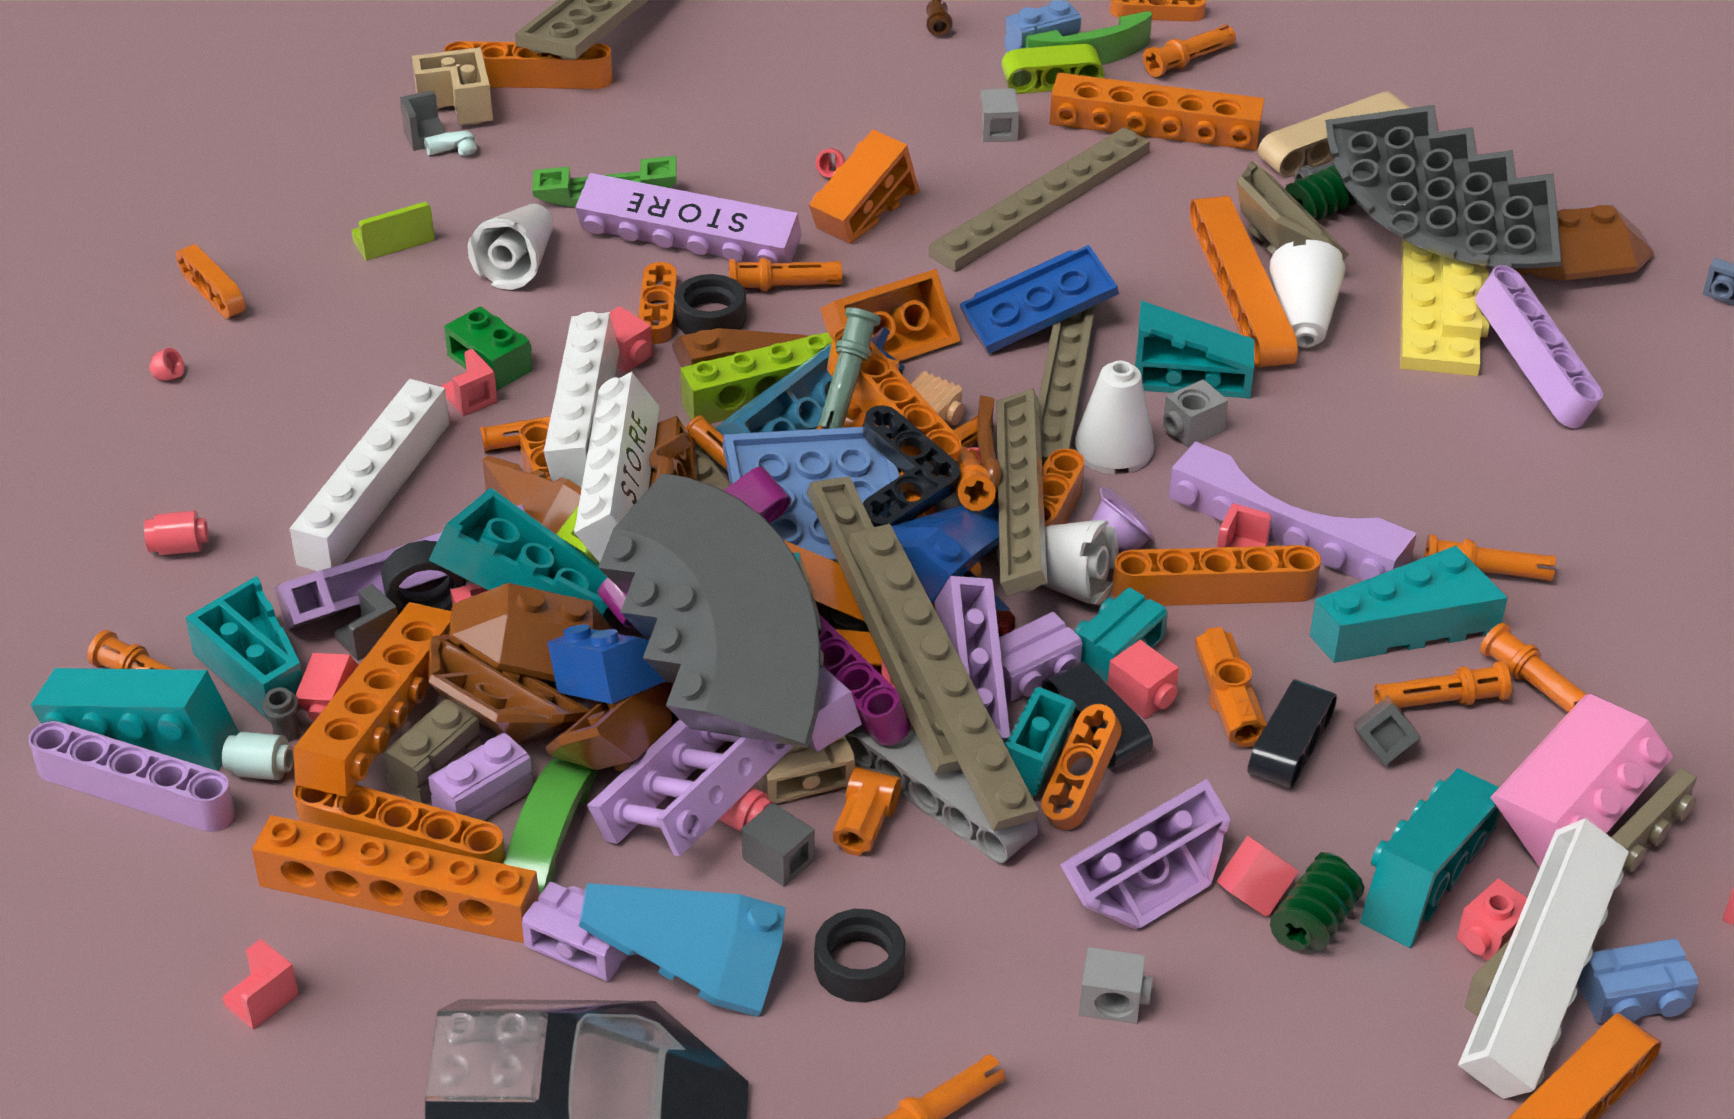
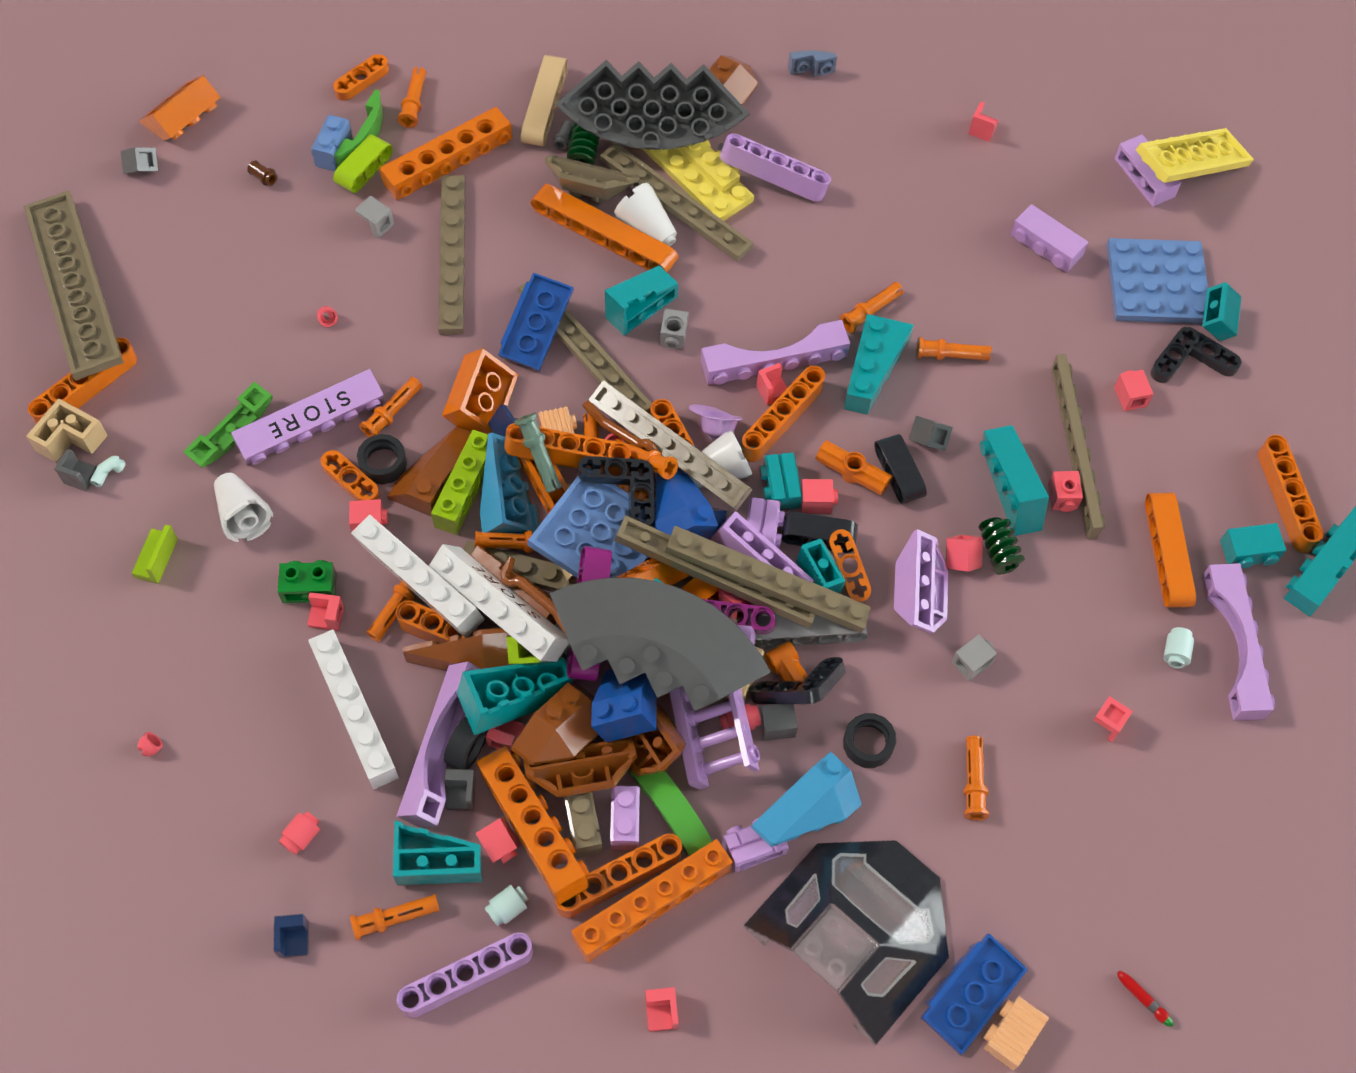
camera: 50 degrees left, 20 degrees up
teal wedge [30,668,239,771] -> none
orange beam [175,244,246,319] -> none
dark grey pin [262,687,302,742] -> none
orange wedge [809,129,920,244] -> none
white cone [1075,361,1154,474] -> none
orange pin [1373,661,1512,708] -> none
white brick [1458,818,1629,1099] -> none
bright pink slope [1491,694,1674,867] -> none
medium blue brick [1577,938,1698,1023] -> none
none -> dark blue panel [274,914,309,958]
none -> dark tan plate [600,143,753,262]
none -> black beam [749,657,846,704]

